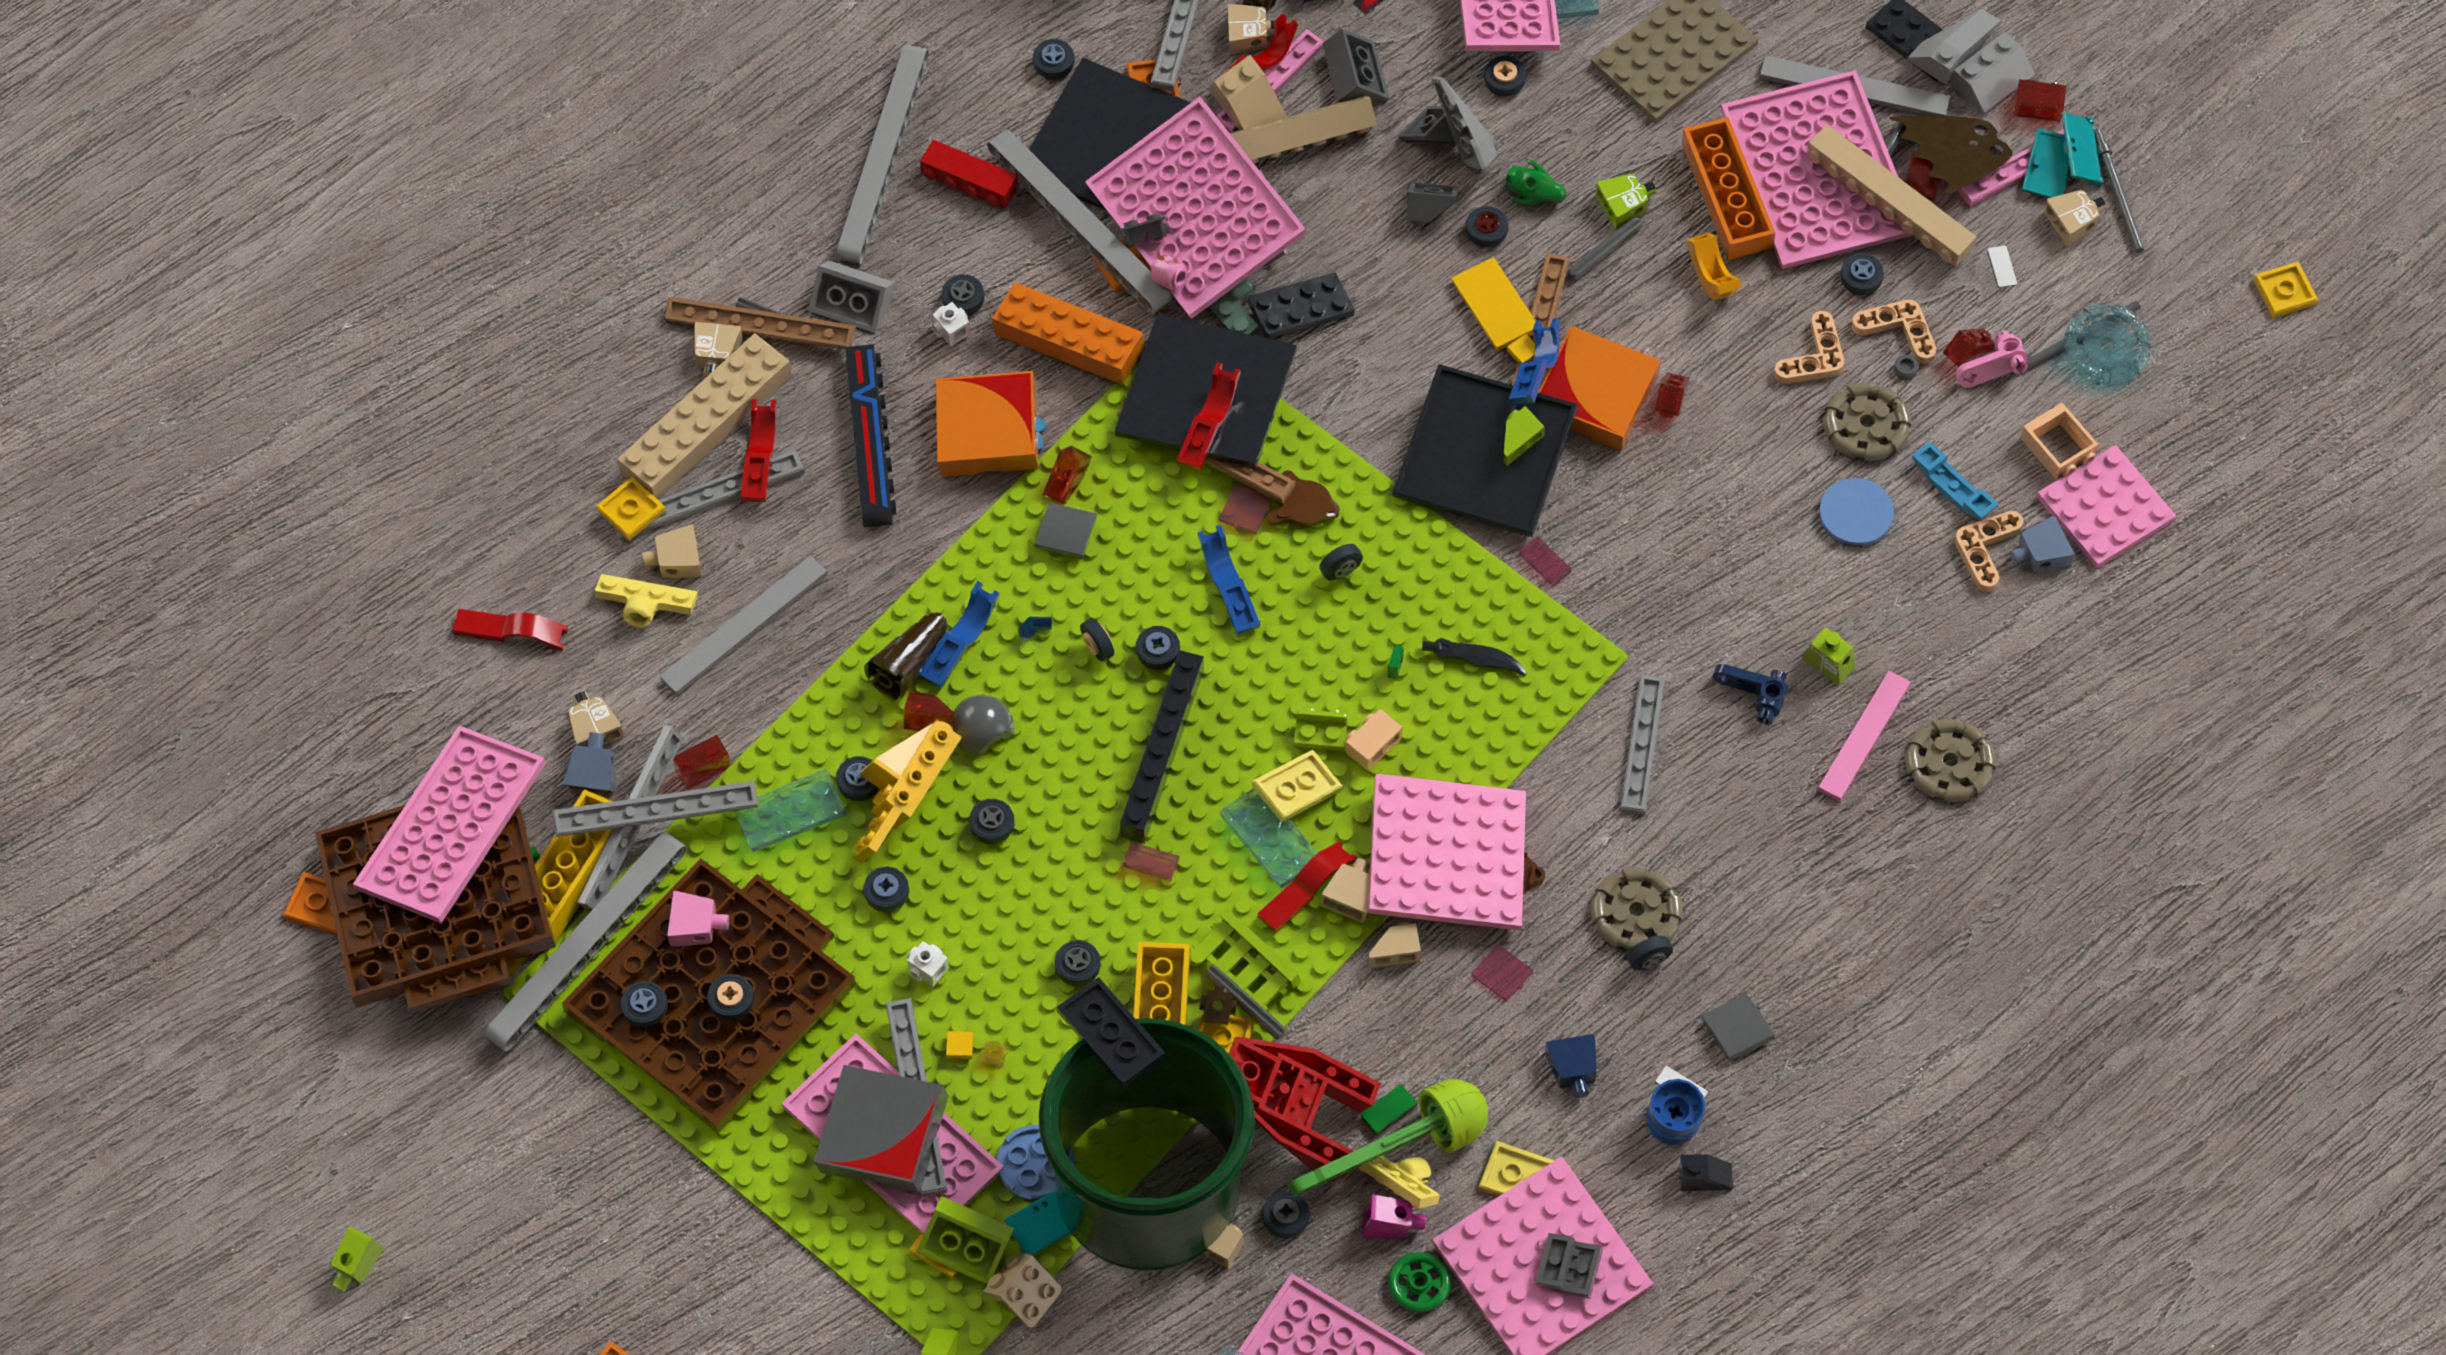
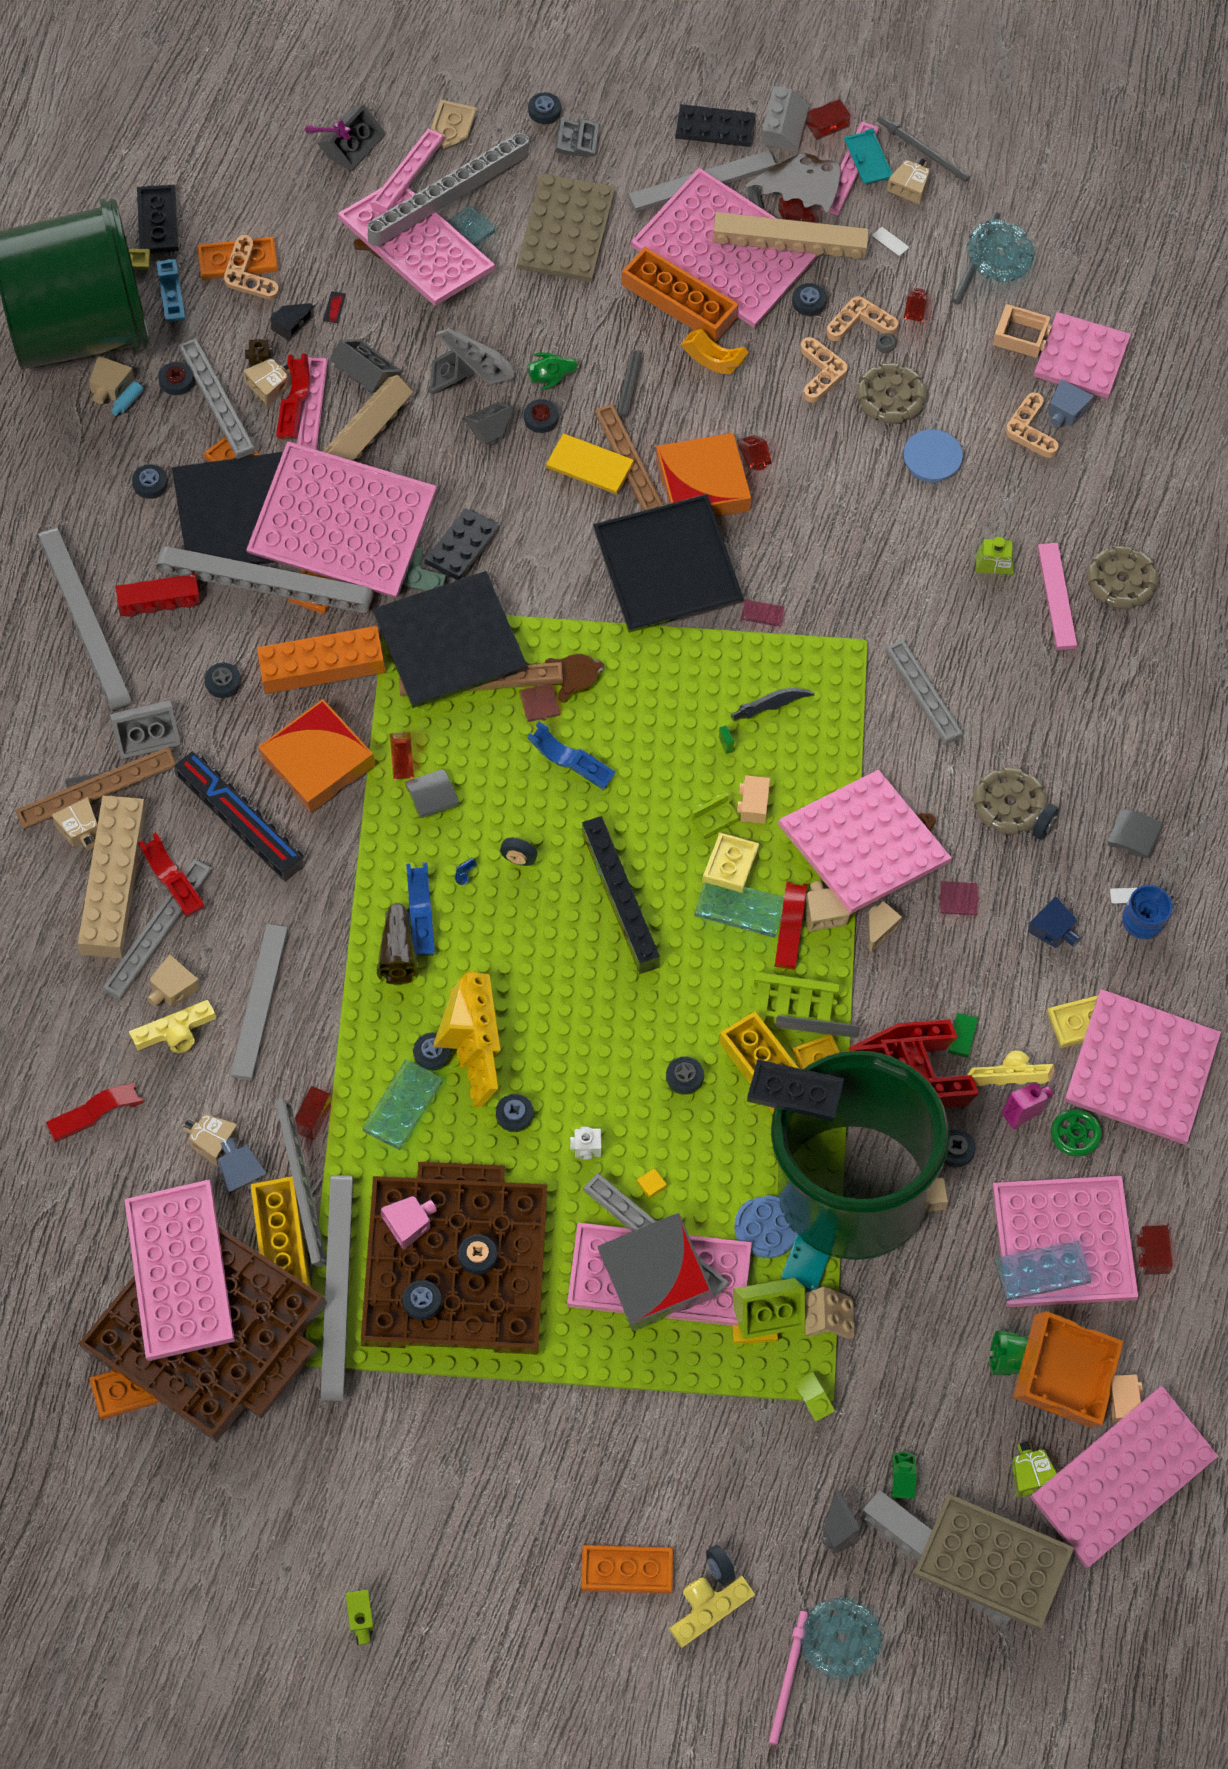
camera: 40 degrees left, 0 degrees up
light grey tile [552,781,758,837] -> none
yellow tile [596,476,666,541] -> none
clear red slope [903,691,955,731] -> none
white brick [932,302,970,346] -> none
dark grey cylinder [950,694,1014,755] -> none
black wheel [969,799,1015,844] -> none
clear yellow plate [980,1041,1009,1068] -> none
dark grey hinge [1118,213,1171,247] -> none
tile [1123,841,1180,882] -> none
black wheel [1136,626,1180,670] -> none
bright pink head [1151,255,1187,290] -> none
red piece [1177,362,1241,471] -> none
dark brown brick [1199,986,1238,1026] -> none
tan slope [1208,55,1287,130] -> none
piece [1287,1079,1488,1197] -> none
black wheel [1319,544,1363,581] -> none
black wheel [1484,56,1526,96] -> none
lime slope [1504,406,1545,466] -> none
yellow tile [1507,334,1536,365] -> none
blue piece [1509,318,1560,406] -> none
dark grey slope [1536,1233,1603,1299] -> none
lime torso [1595,174,1656,230] -> none
black slope [1679,1154,1733,1191] -> none
dark blue piece [1712,664,1788,725] -> none
light grey wedge [1908,9,2001,85] -> none
dark azure slope [1912,441,1999,520] -> none
bright pink piece [1955,330,2028,388] -> none
teal door [2061,113,2104,186] -> none
yellow tile [2253,262,2318,318] -> none

